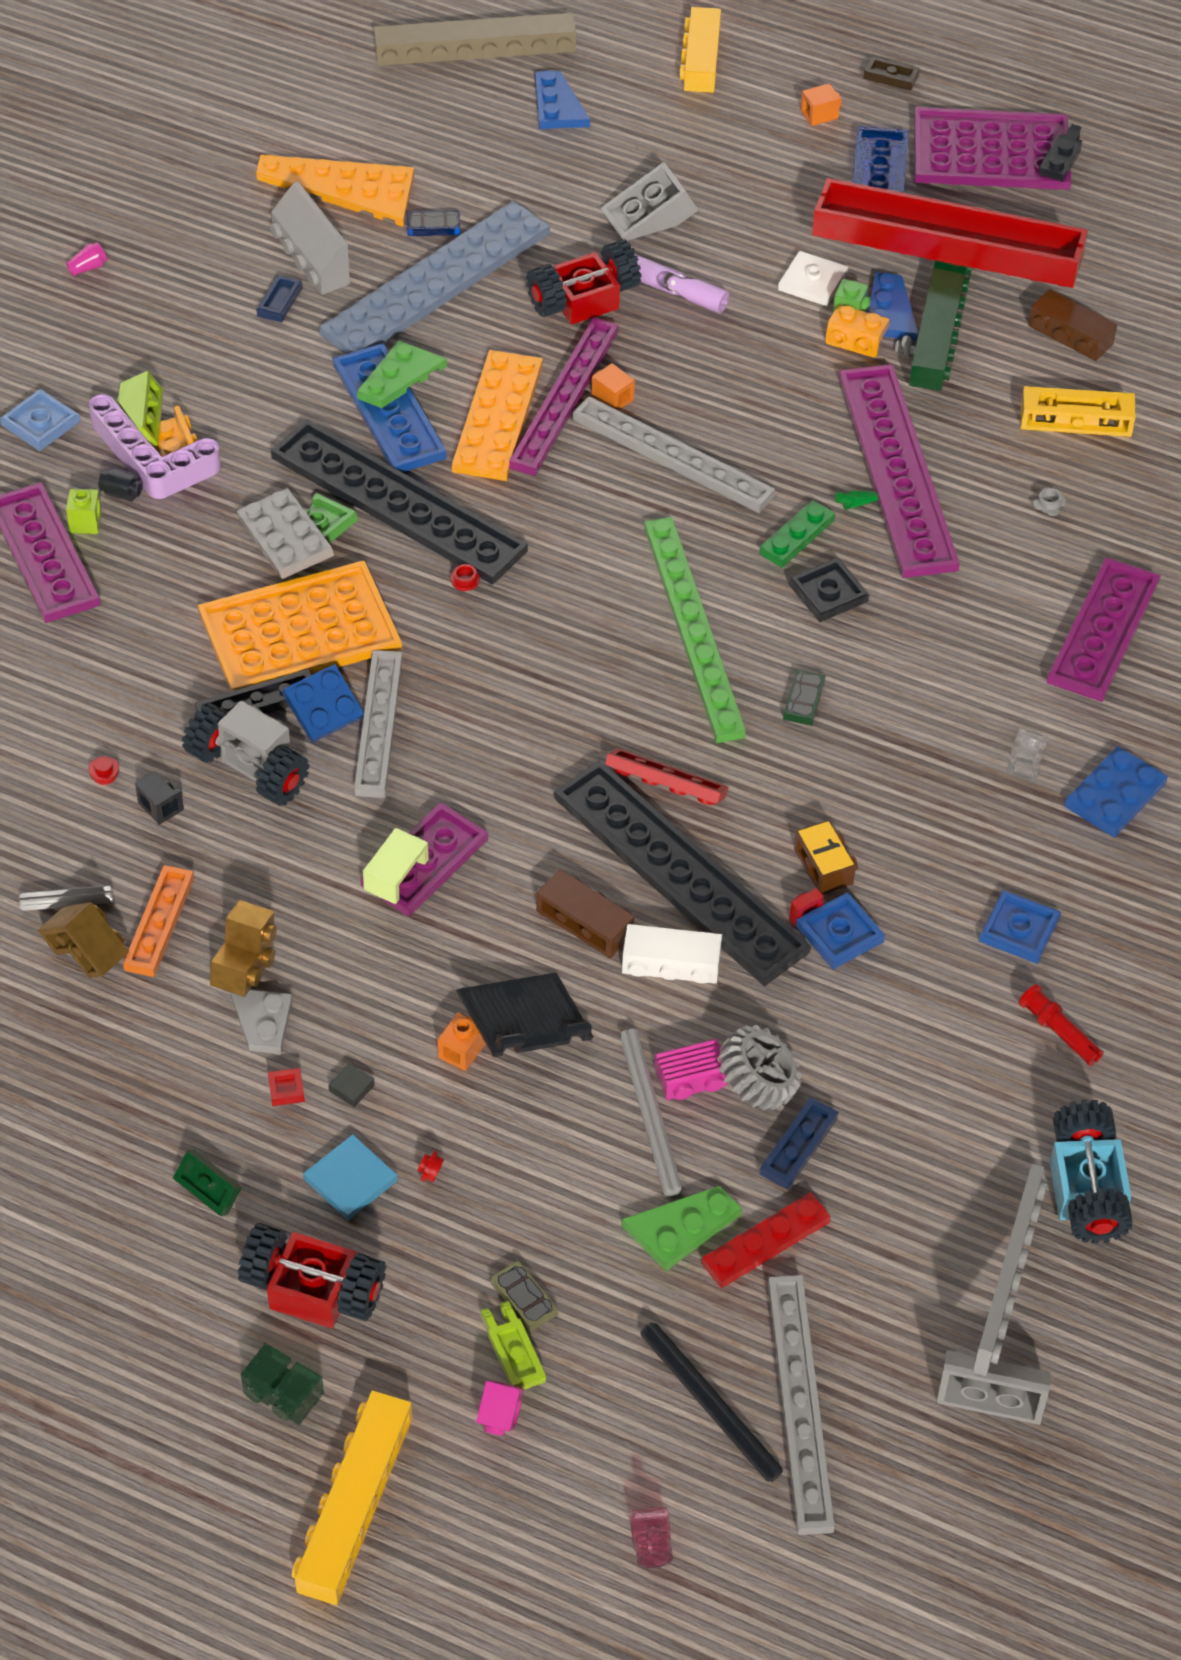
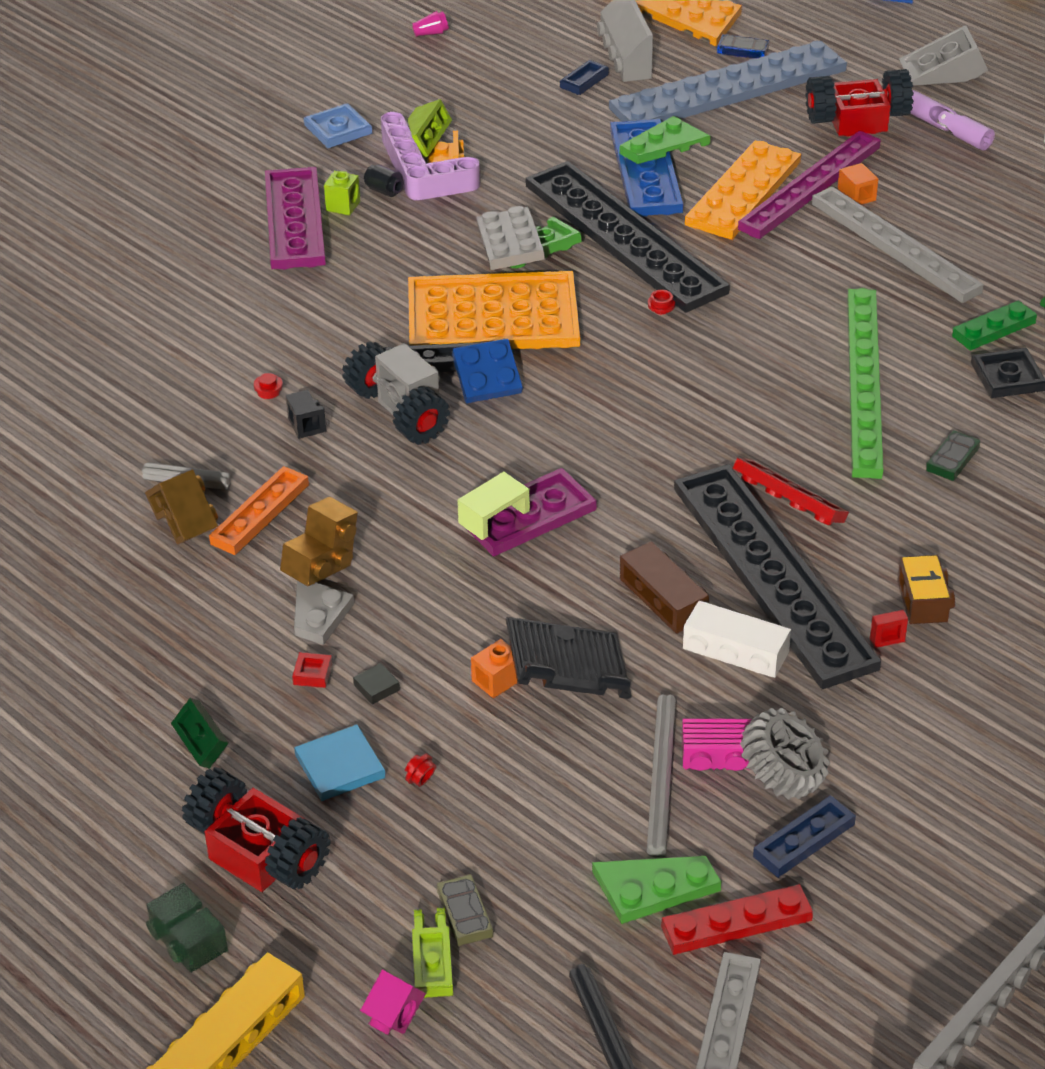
camera: 20 degrees right, 10 degrees down
light grey plate [354,650,403,798] -> none
blue plate [796,892,885,970] -> none

